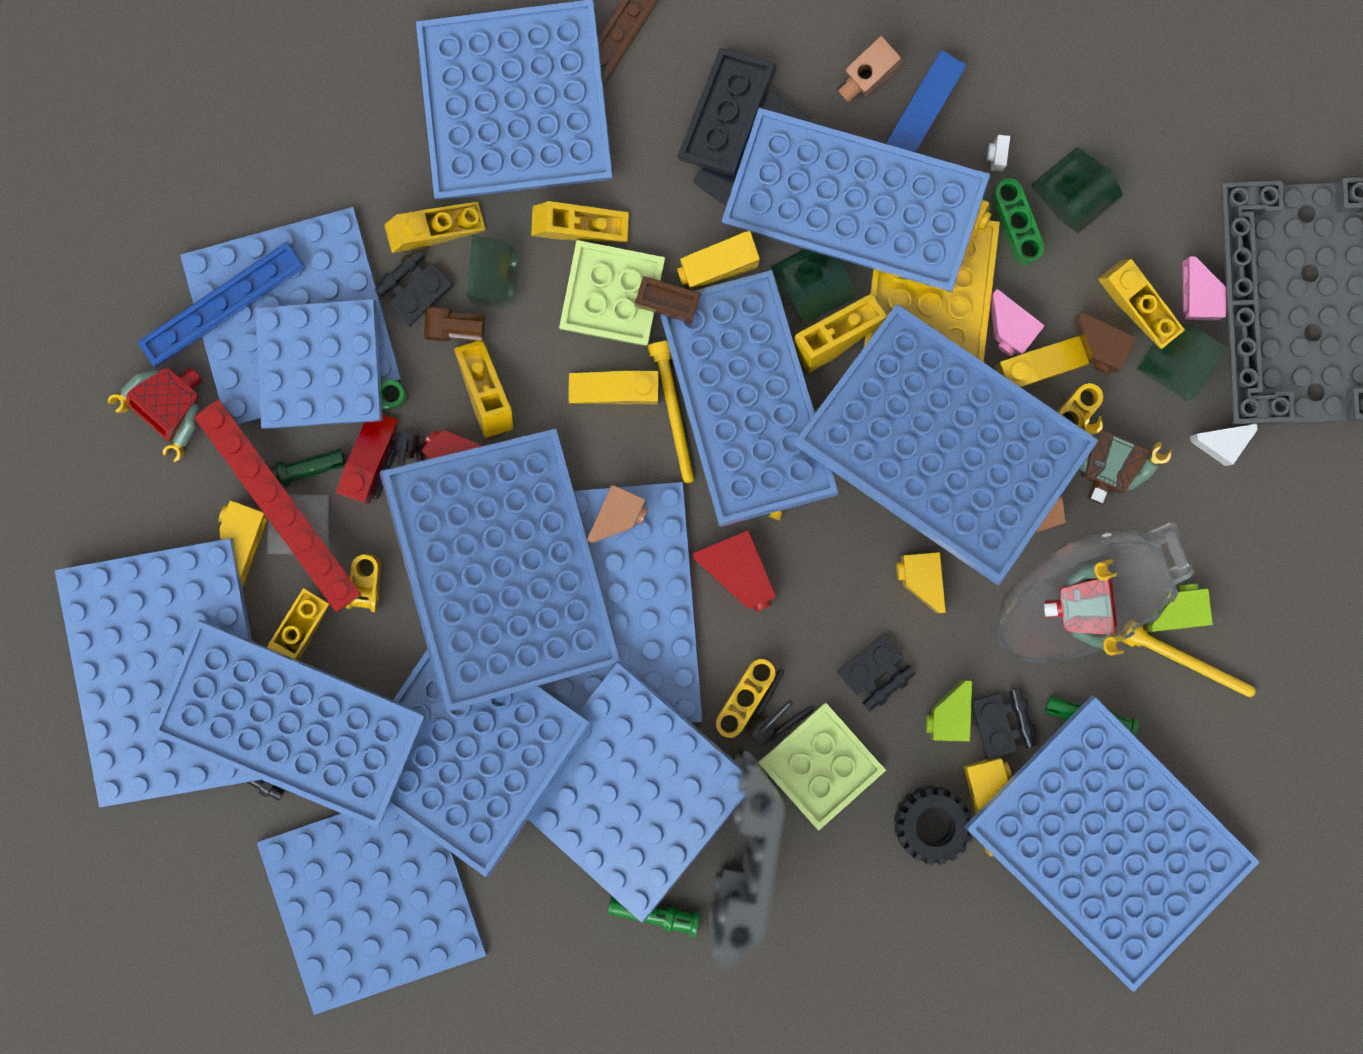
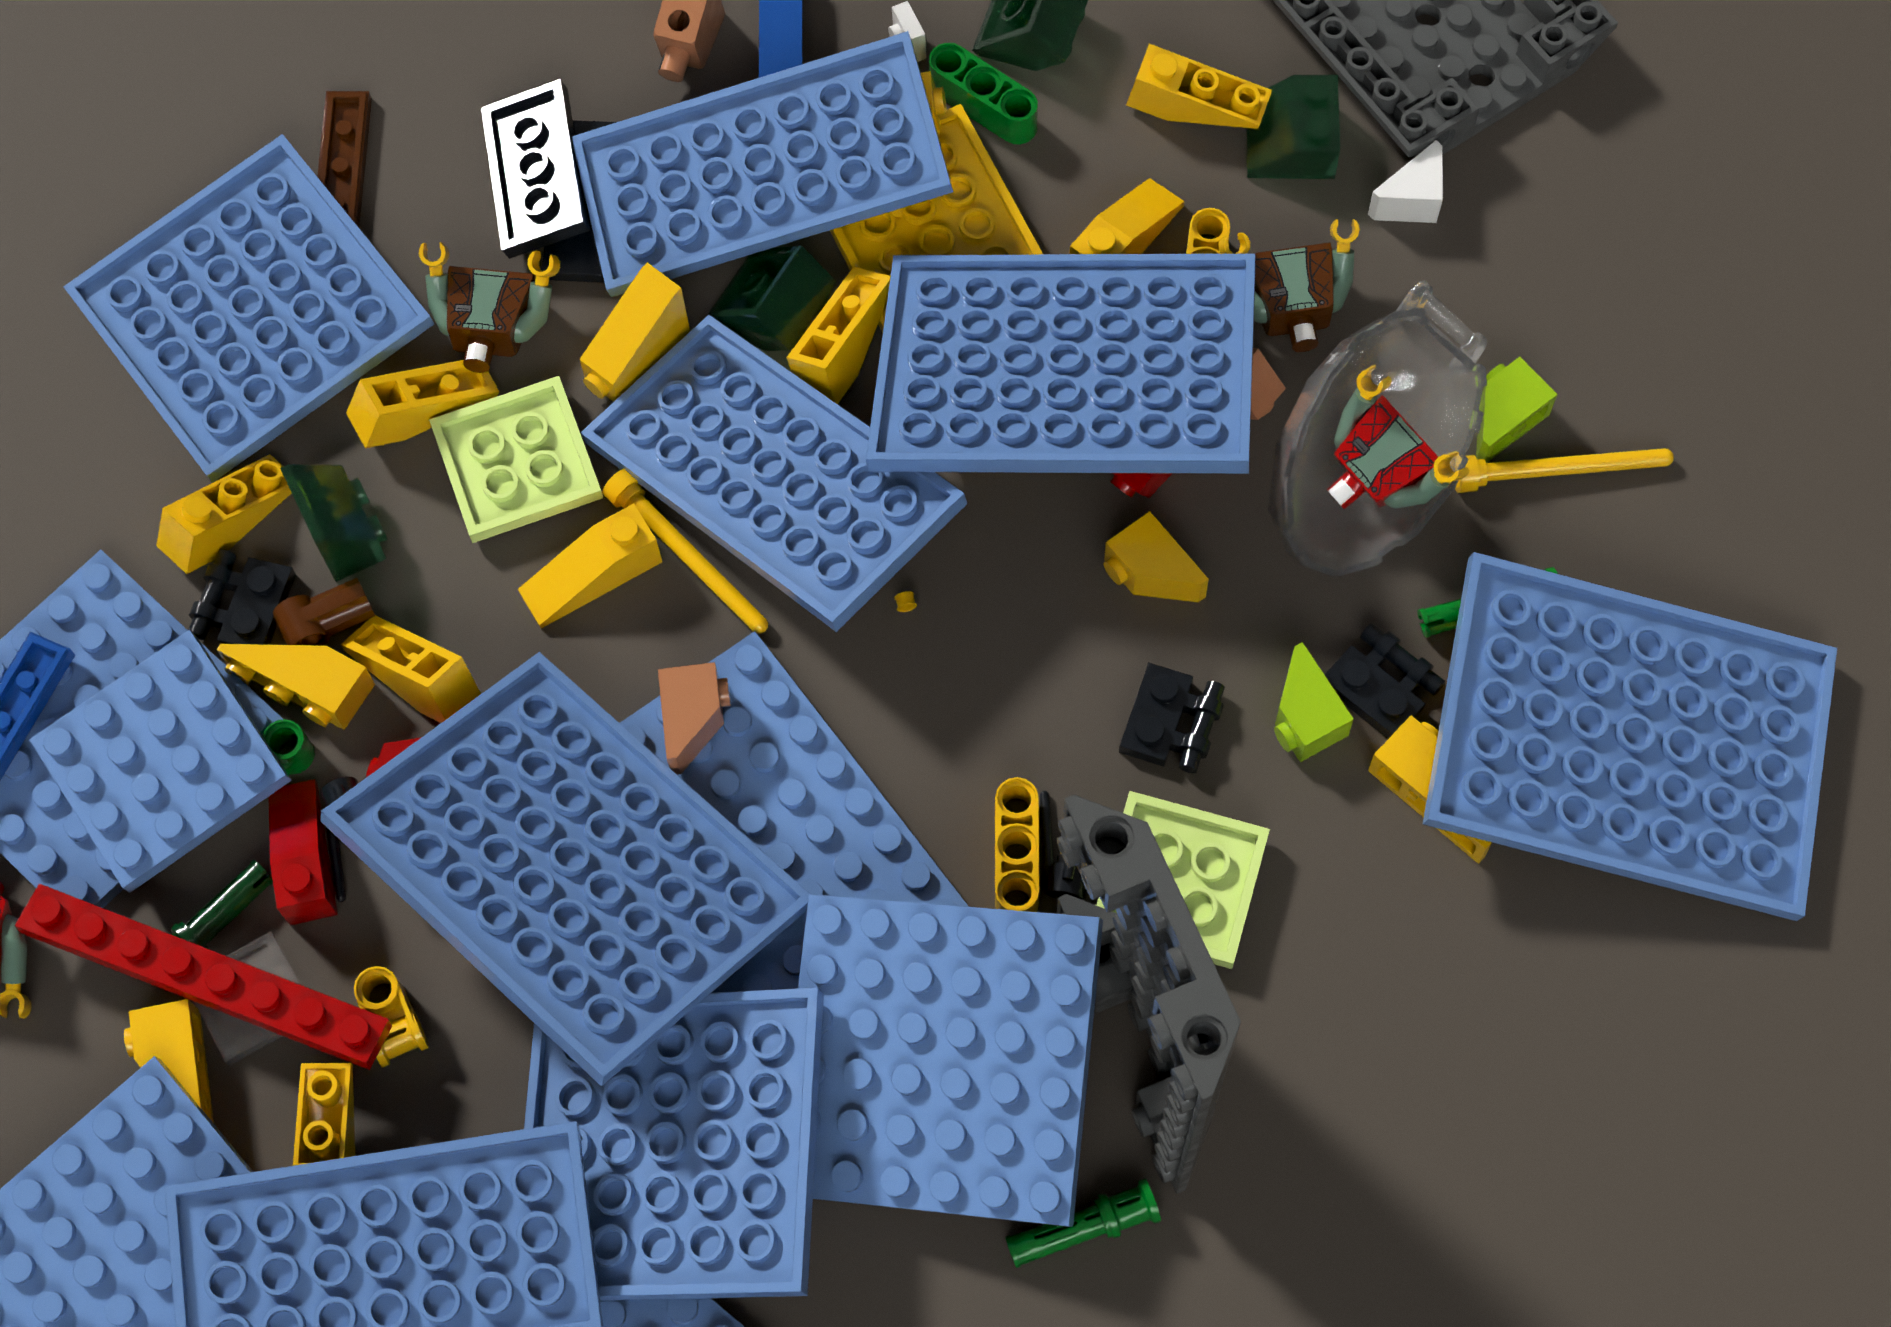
camera: 25 degrees left, 20 degrees down
reddish brown tile [634,276,701,324] -> none
red slope [692,531,776,612] -> none
black tyre [894,786,973,865] -> none
bright pink slope [990,289,1045,357] -> none
reddish brown slope [1073,312,1136,375] -> none
bright pink slope [1182,257,1227,321] -> none
none -> yellow slope [216,644,375,730]
none -> torso [419,242,560,373]

